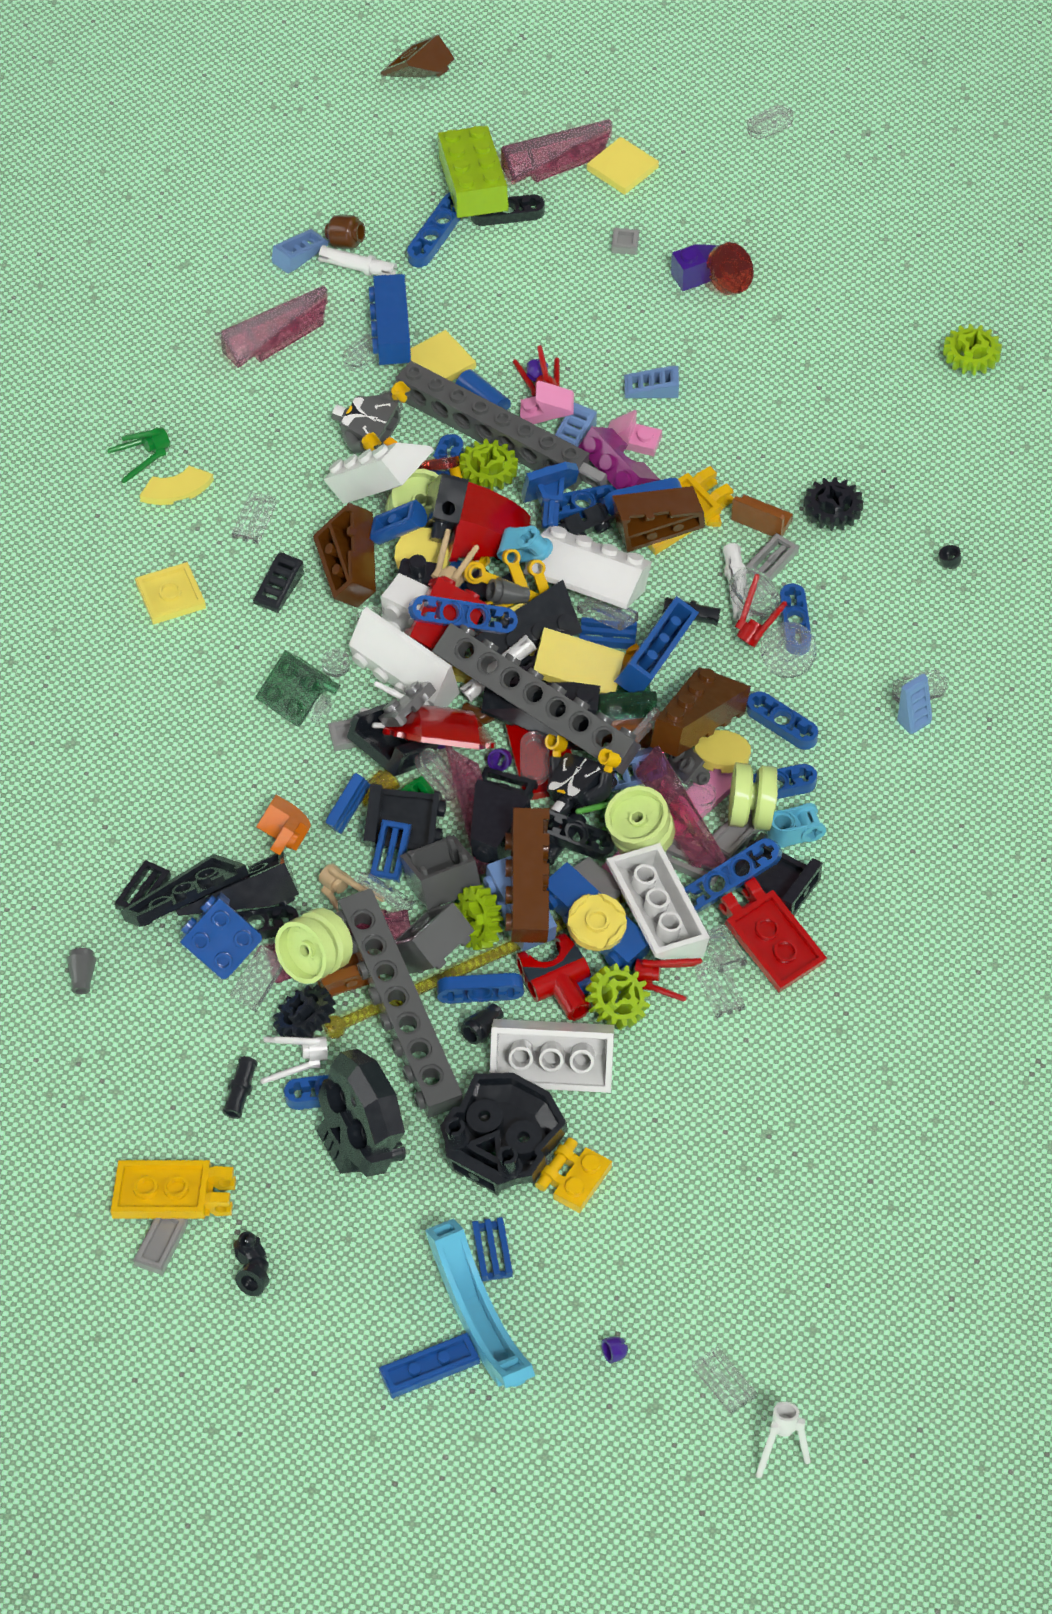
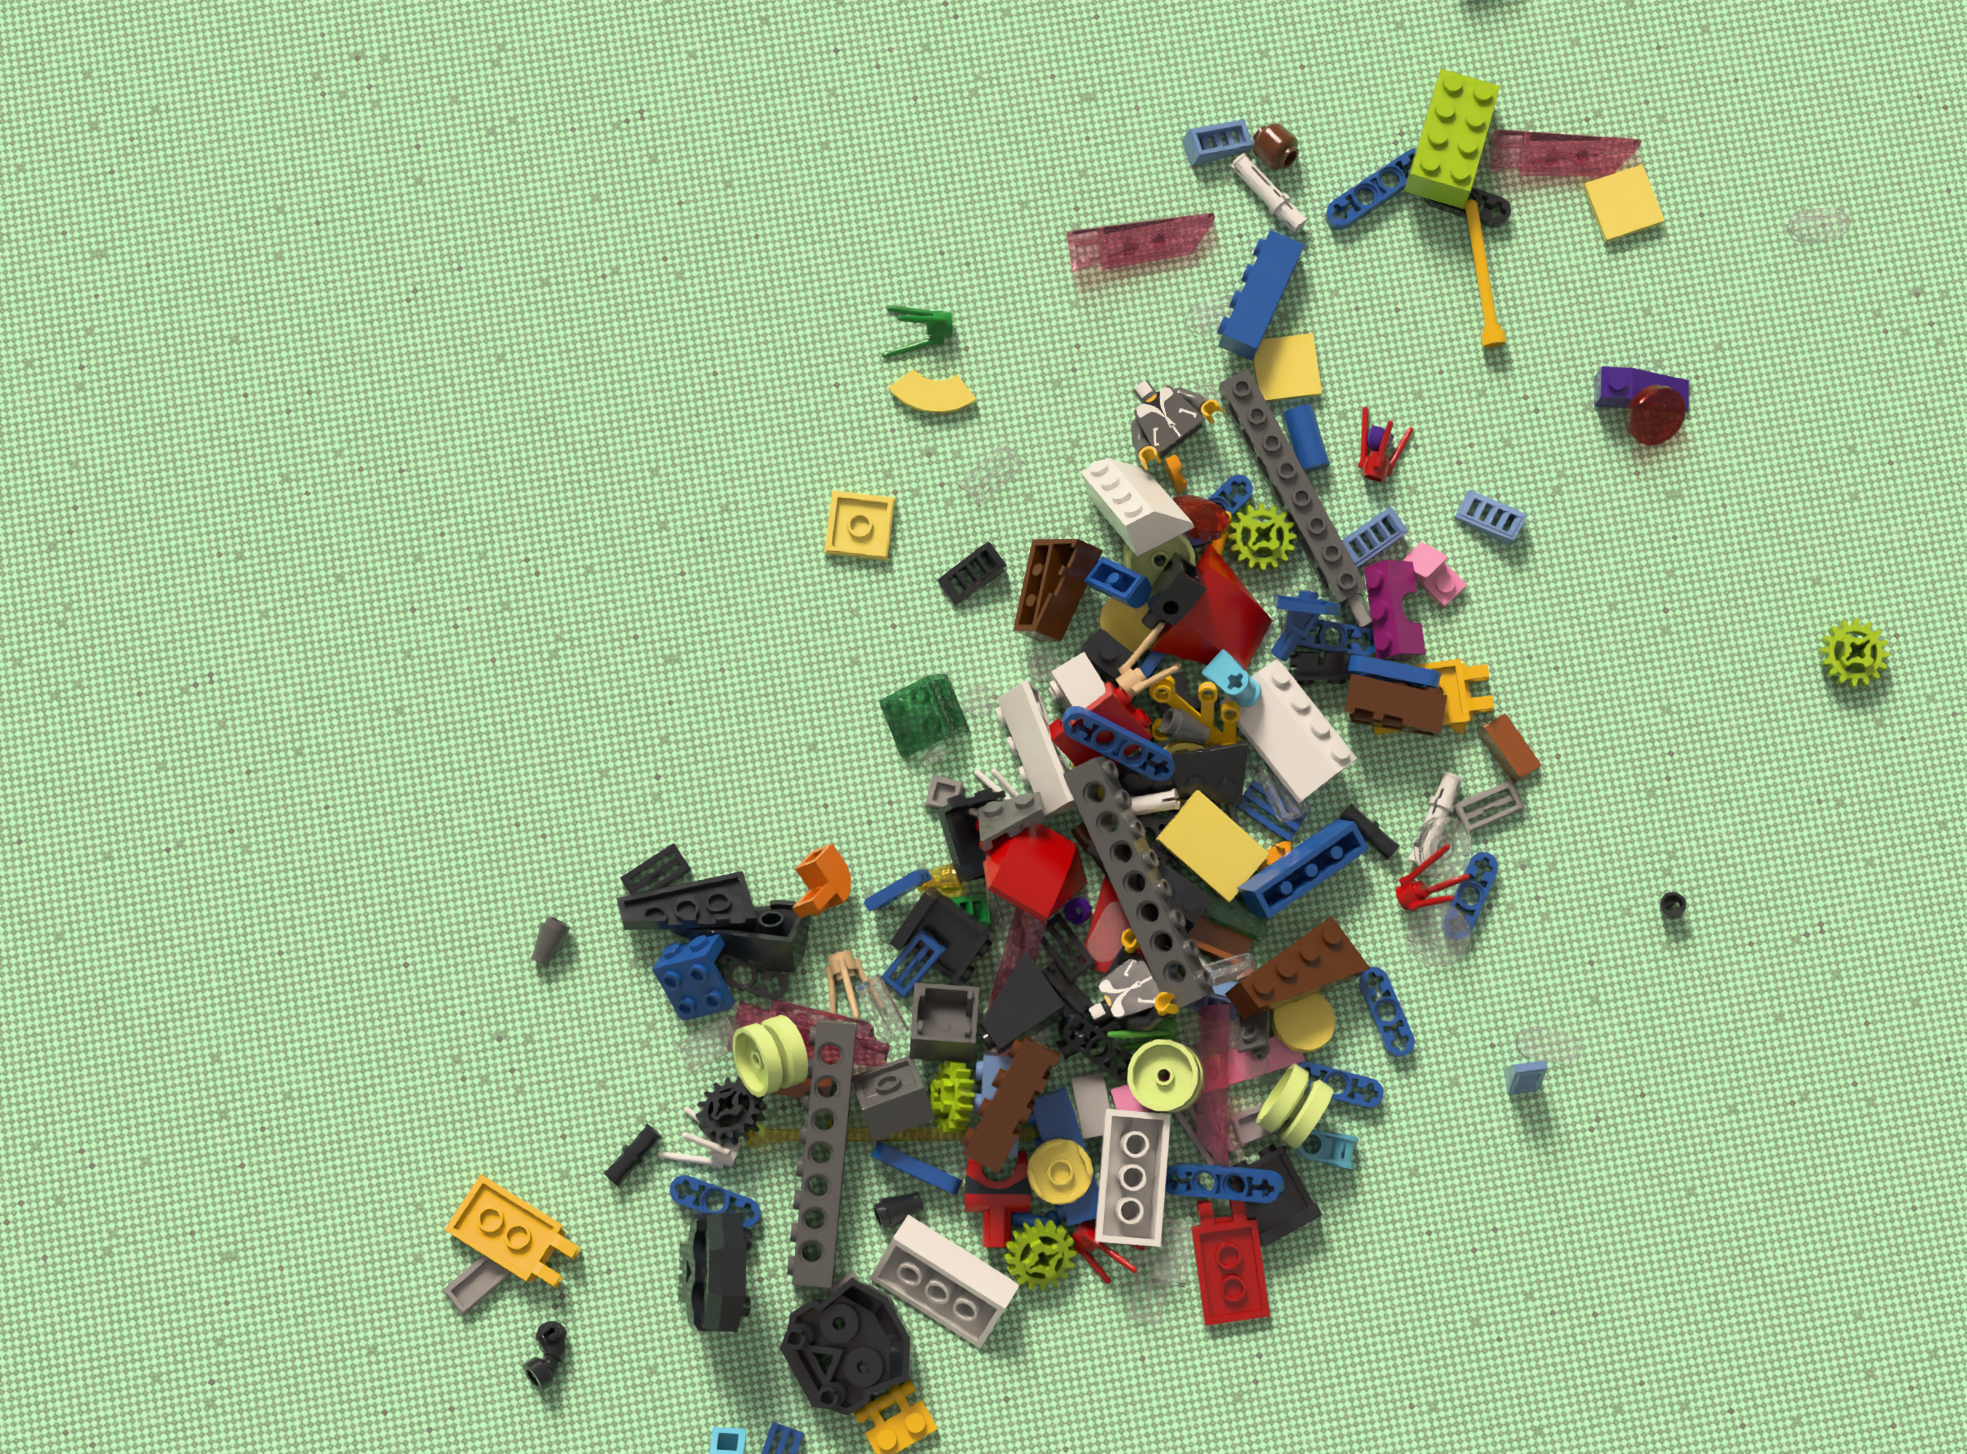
camera: 25 degrees right, 25 degrees up
bright pink slope [520,381,574,424] -> none
light grey tile [611,228,640,255] -> none
black gear [803,477,864,531] -> none
none -> yellow piece [1465,199,1507,348]

